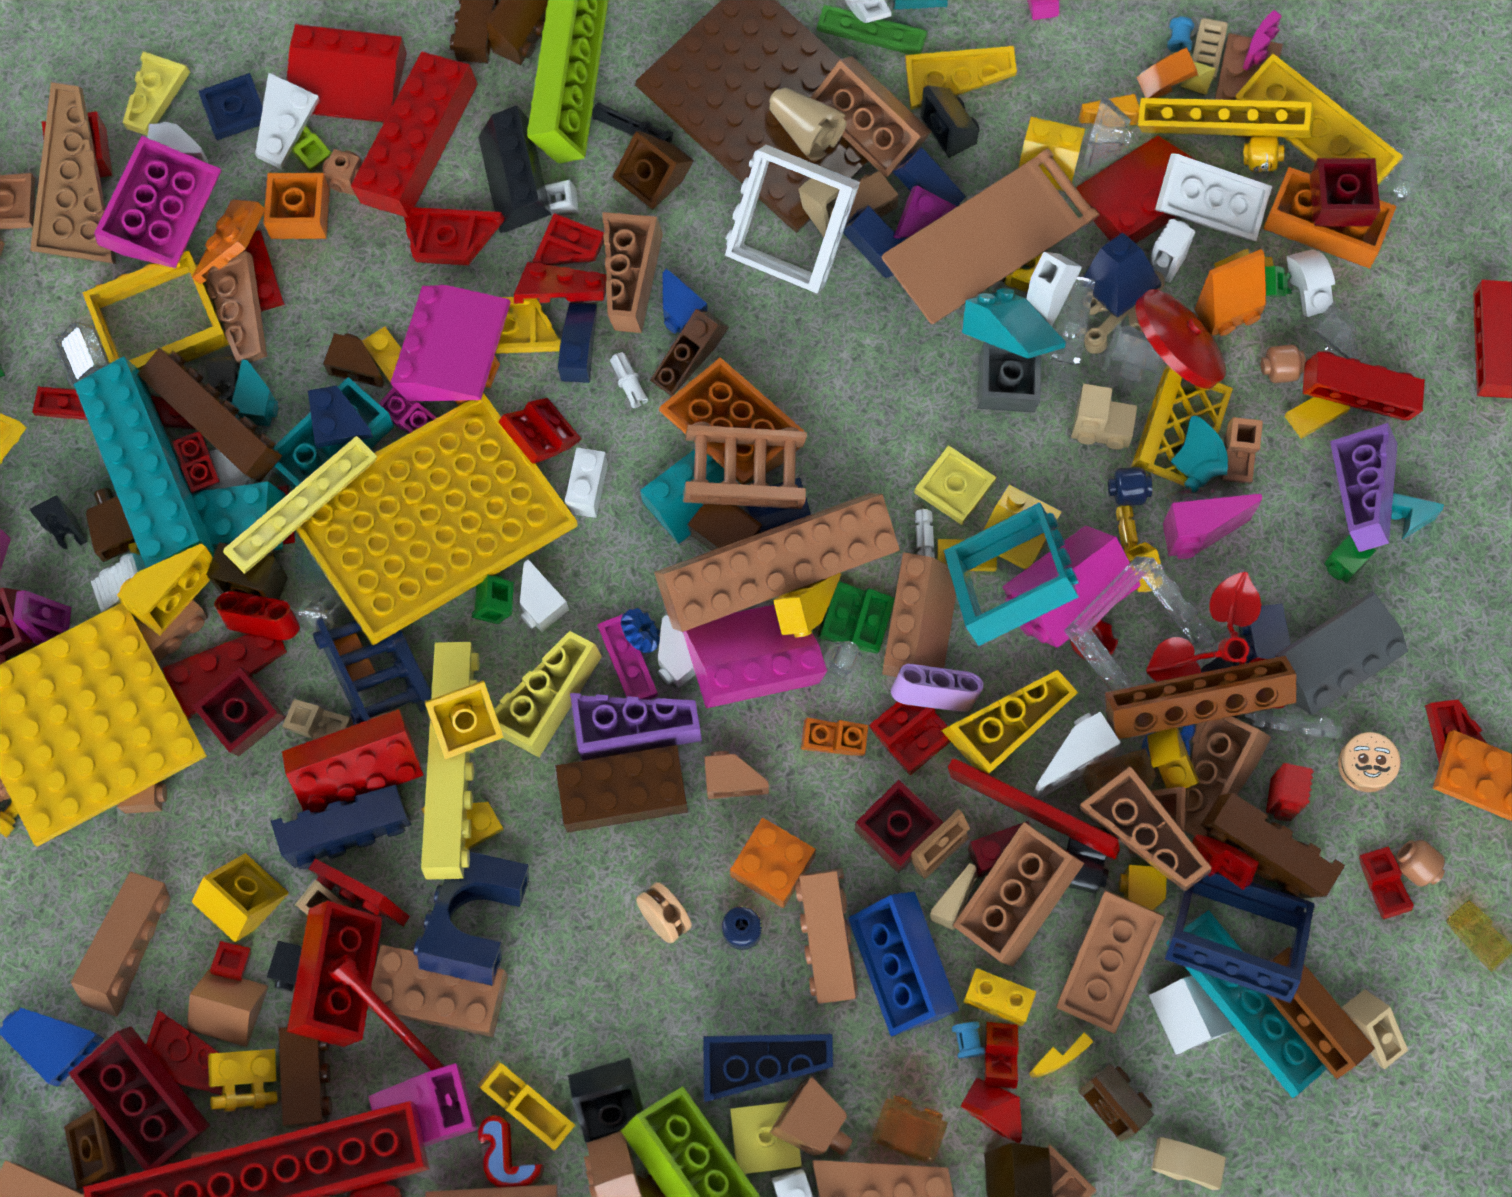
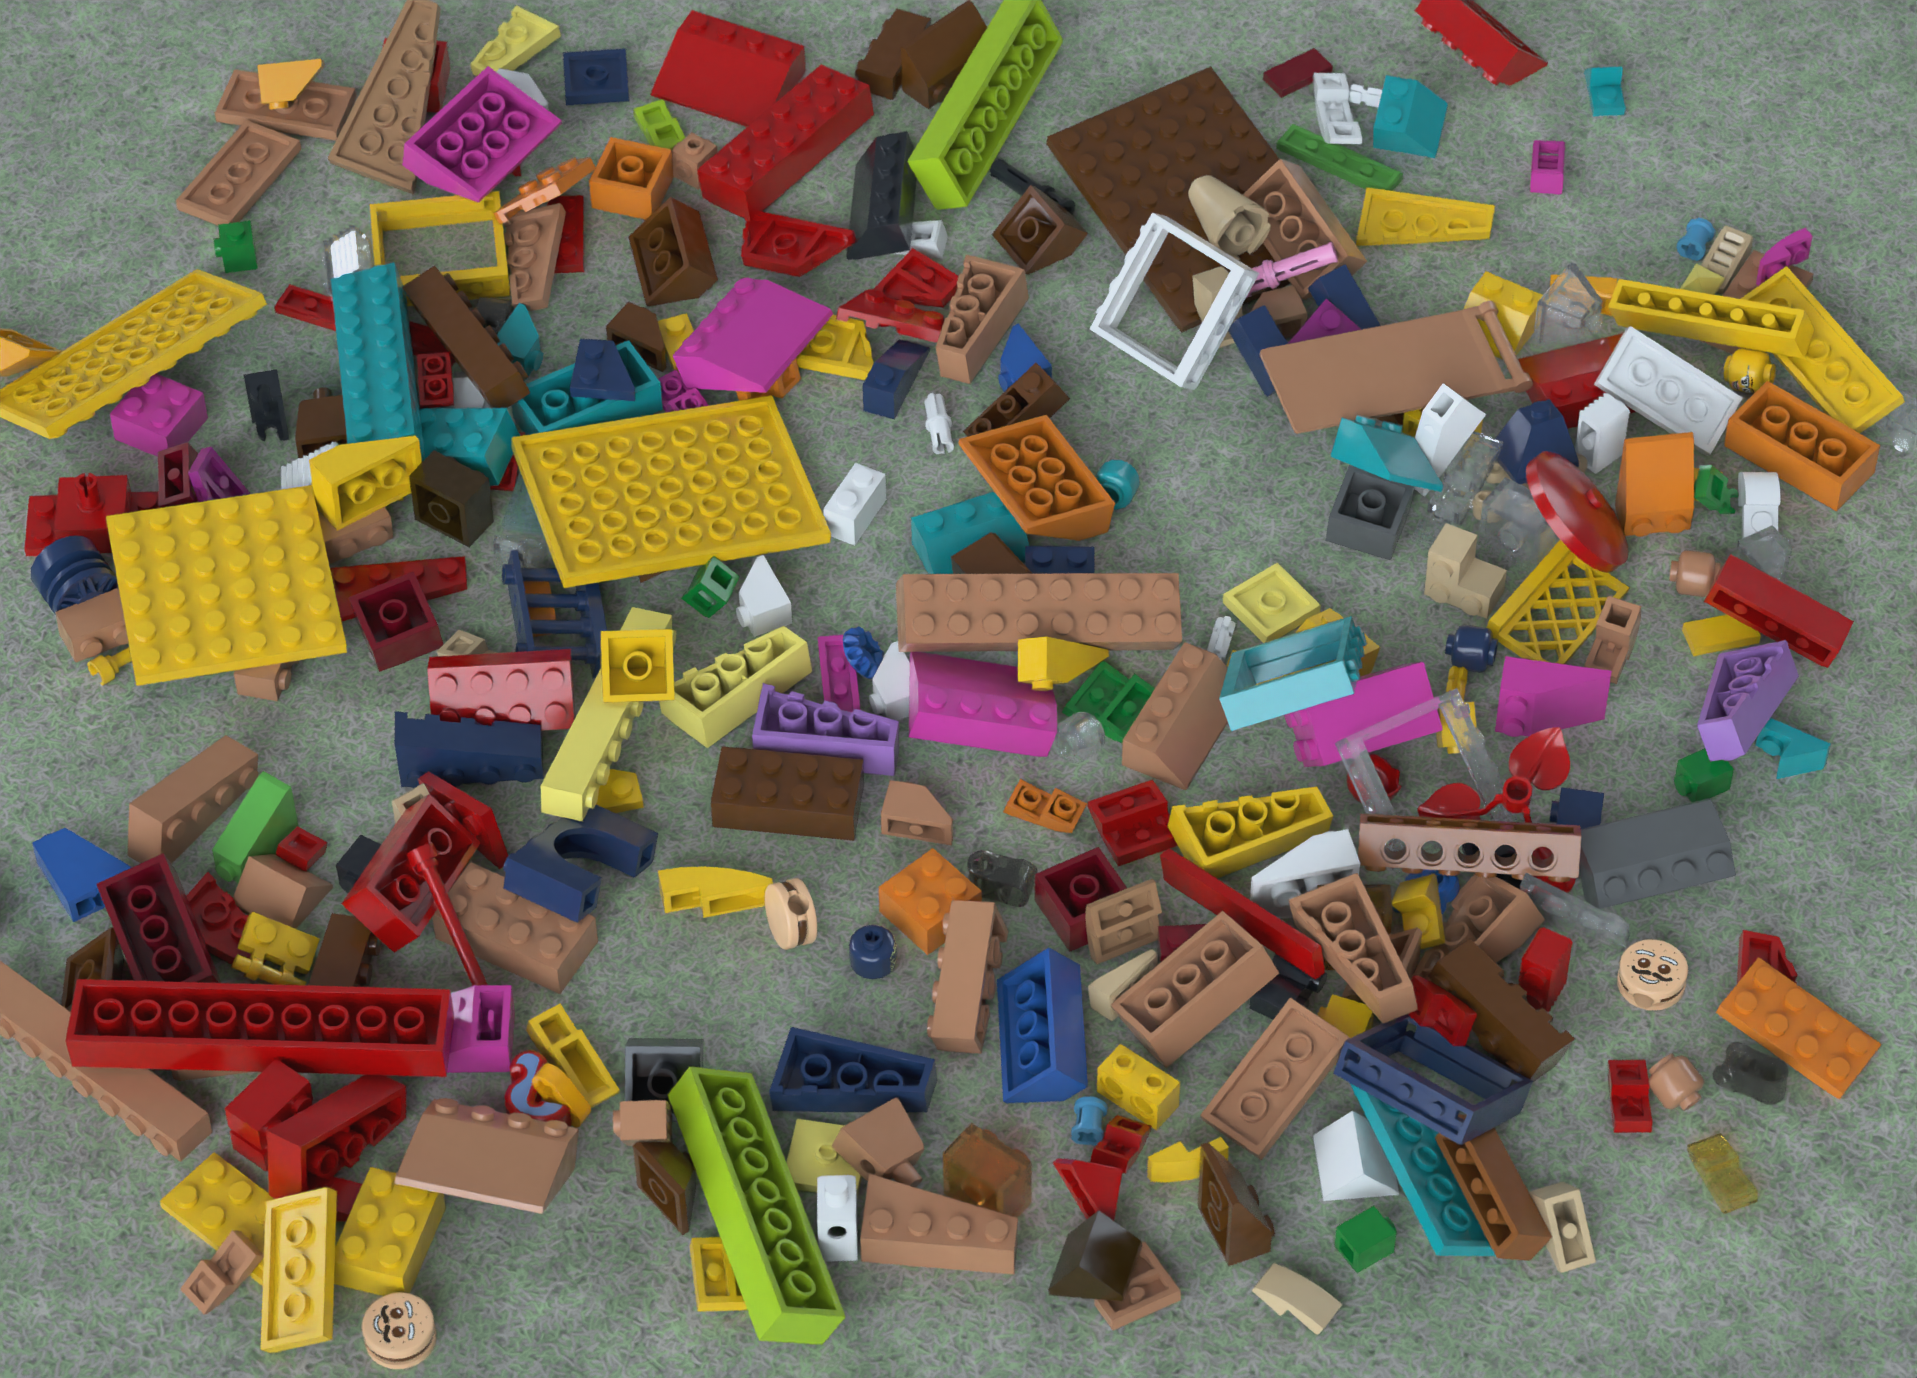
camera: 15 degrees right, 20 degrees down
yellow slope [192,853,289,942] -> none
red beam [214,591,300,640] -> none
light yellow plate [223,436,377,574] -> none
white wing [255,73,319,169] -> none
red slope [498,398,582,464] -> none
nougat fence [683,422,807,509] -> none
lavender beam [891,664,984,712] -> none
black slope [920,85,980,158] -> none
orange slope [1136,48,1198,98] -> none
teal arm [1171,416,1228,493] -> none
dark red brick [1310,158,1380,226] -> none
none -> bright green slope [212,771,299,883]
none -> light orange beam [532,1064,592,1128]
none -> reddish brown slope [628,197,718,307]
none -> yellow slope [658,866,773,918]
none -> clear smoke piece [967,850,1038,907]
none -> teal head [1095,459,1140,510]
none -> bright pink pin [1246,242,1338,298]
none -> green brick [1334,1206,1397,1273]
none -> clear smoke piece [1712,1042,1789,1105]

